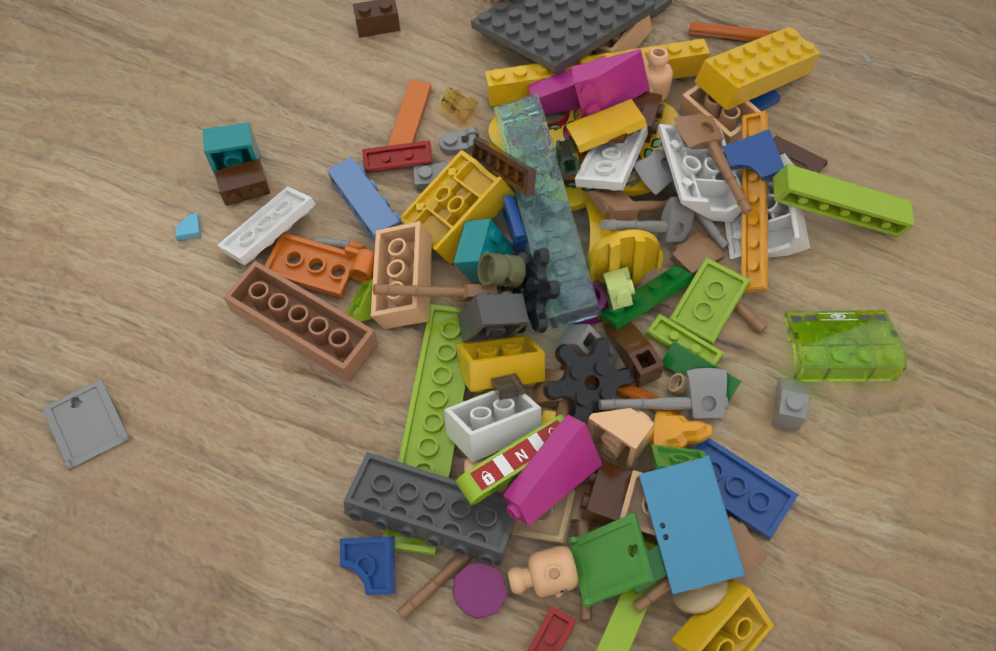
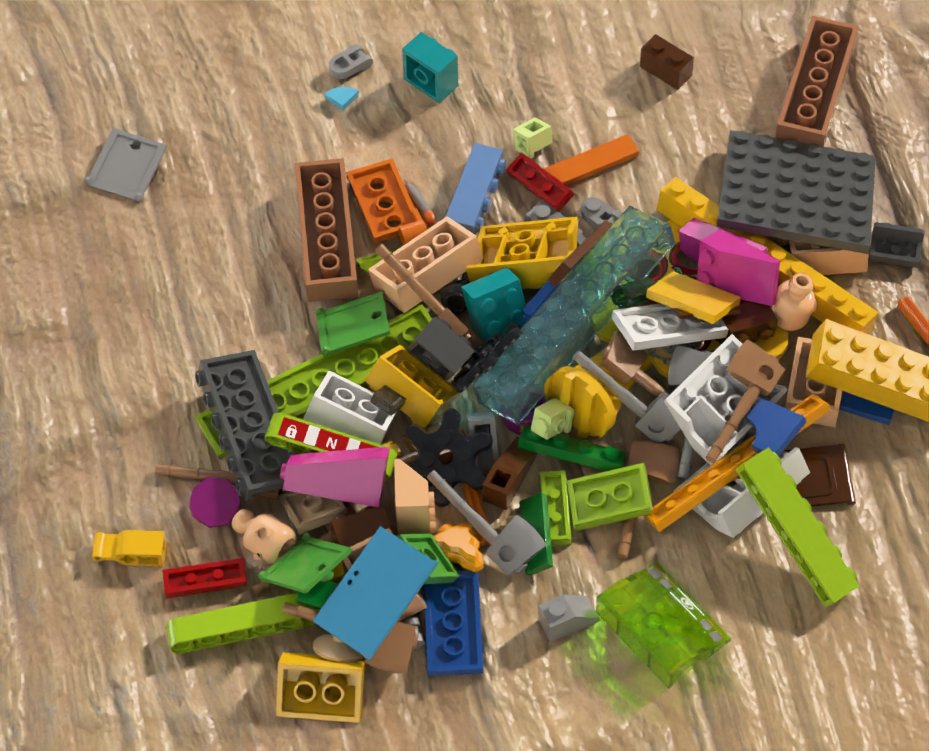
camera: 50 degrees right, 5 degrees down
reddish brown brick [215,159,271,206] -> none
white plate [217,186,316,265] -> none
blue tile [340,536,396,595] -> none
clear yellow plate [439,86,478,123] -> none
olive wheel [478,252,526,288] -> none
none -> bright green container [316,291,391,356]
none -> light grey plate [329,44,373,79]
none -> black animal [440,279,470,314]
none -> yellowish green brick [513,117,553,159]

